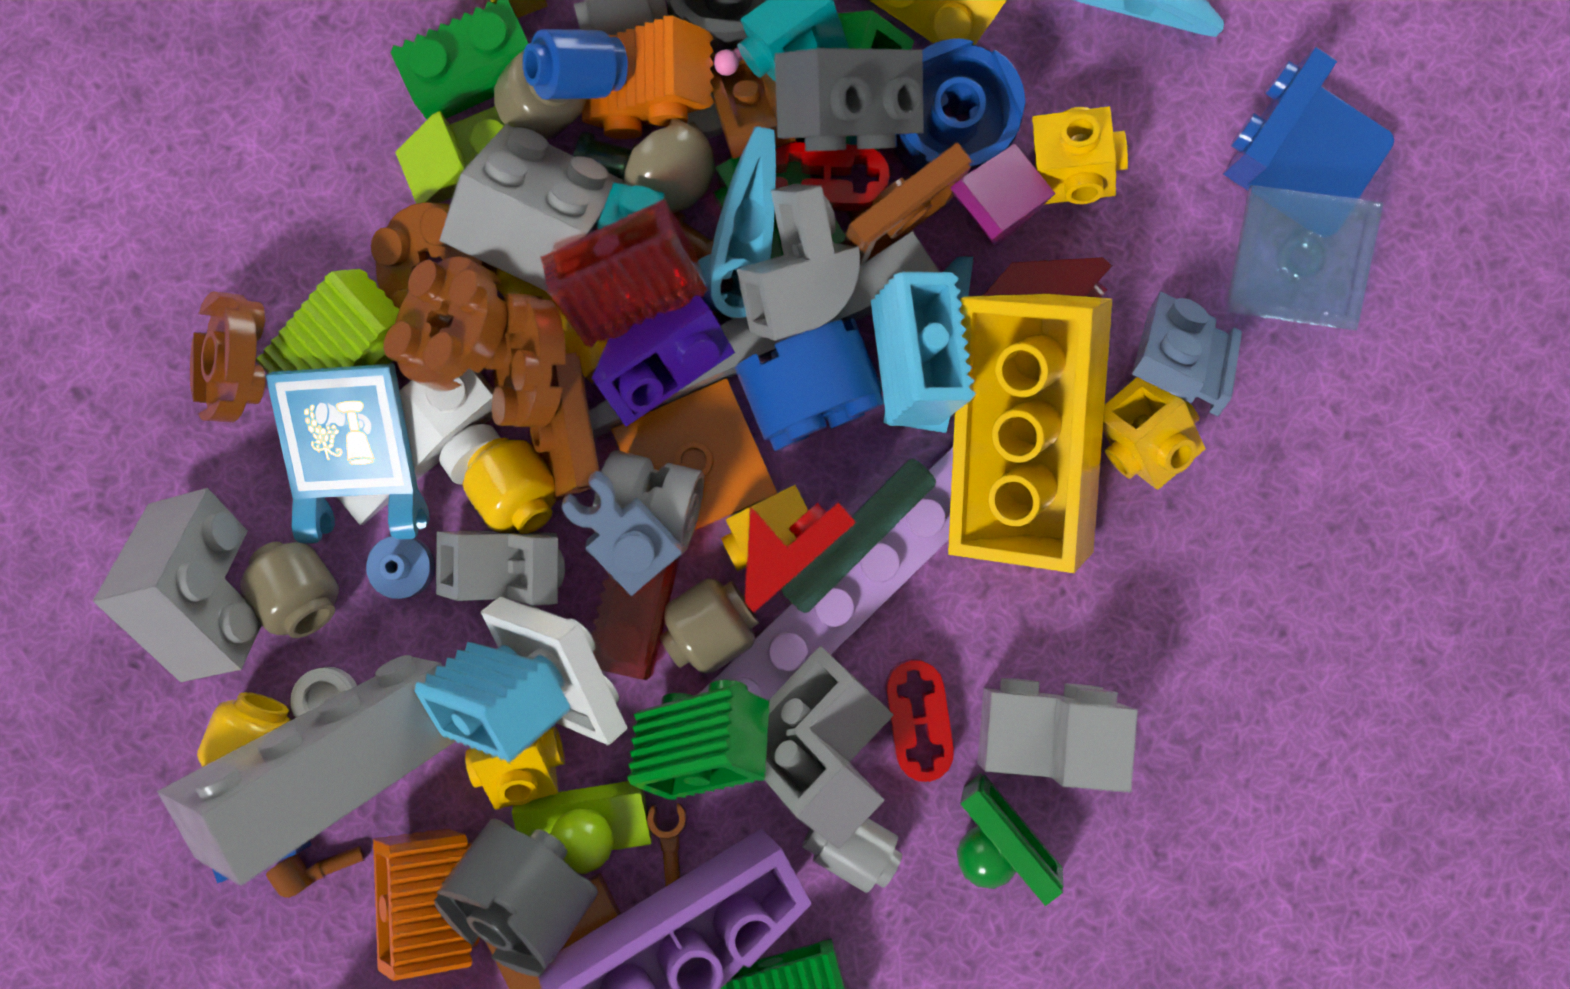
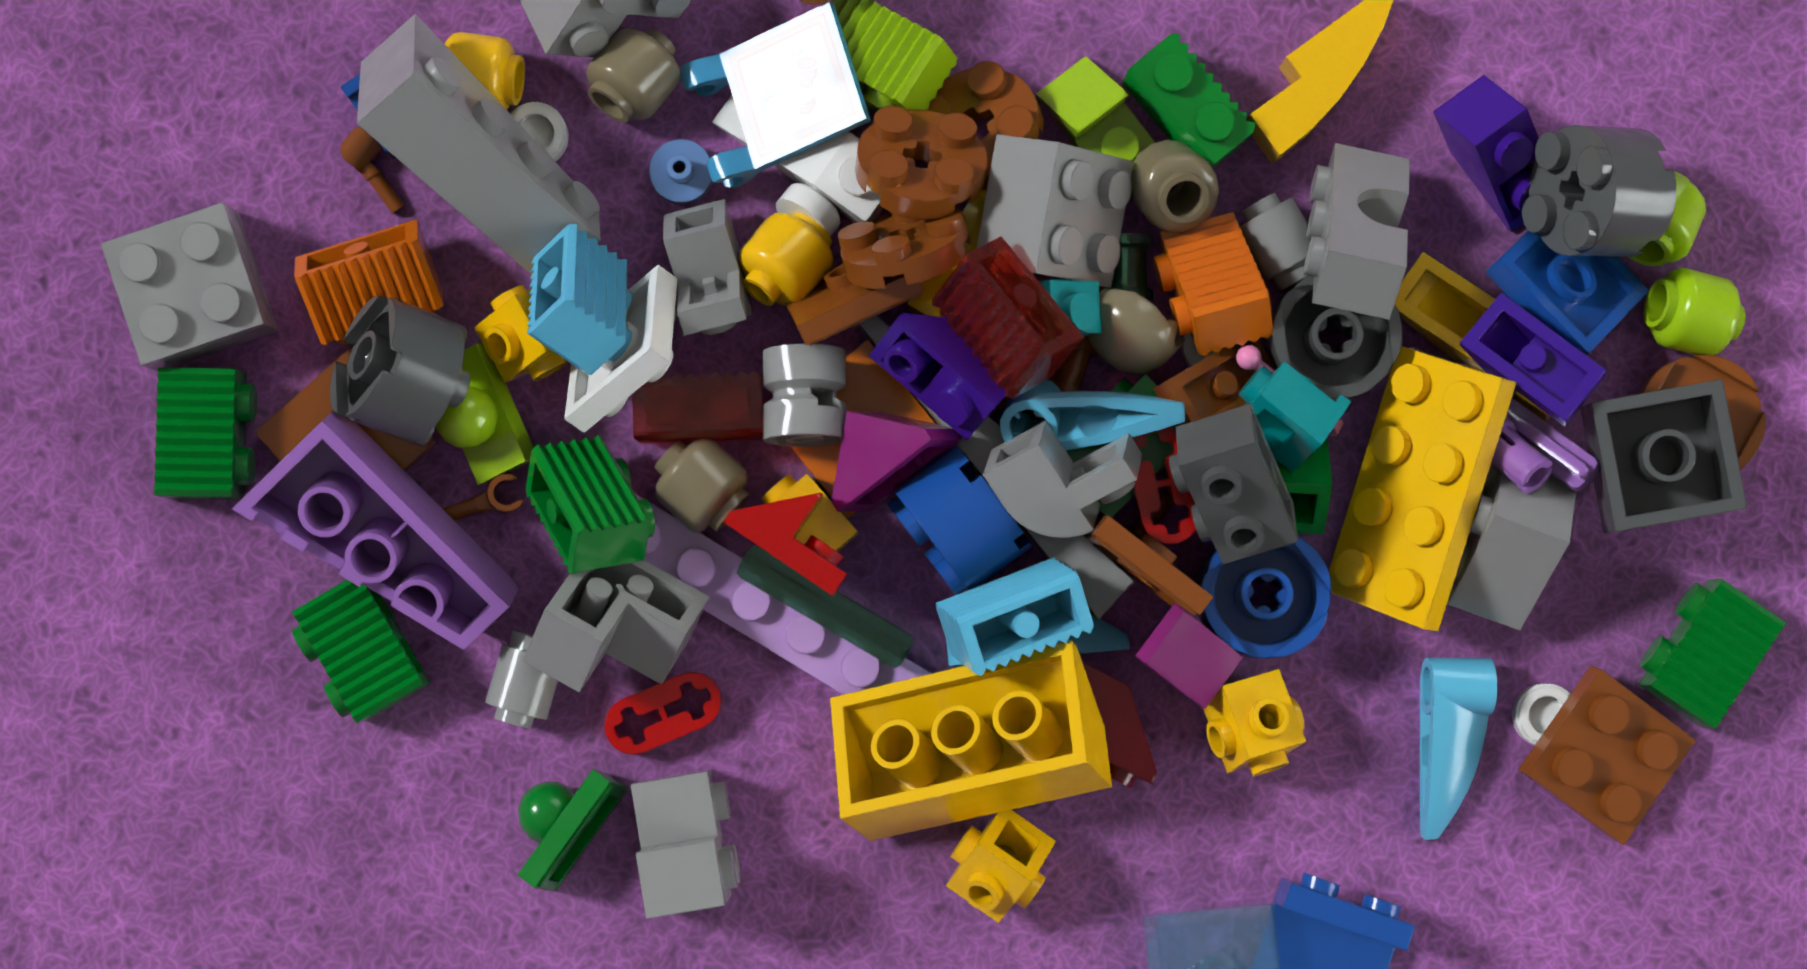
camera: 75 degrees right, 0 degrees up
blue brick [522,30,628,100] -> none
sand blue plate [562,471,682,596] -> none
sand blue plate [1132,291,1242,416] -> none
none -> magenta slope [831,411,963,512]

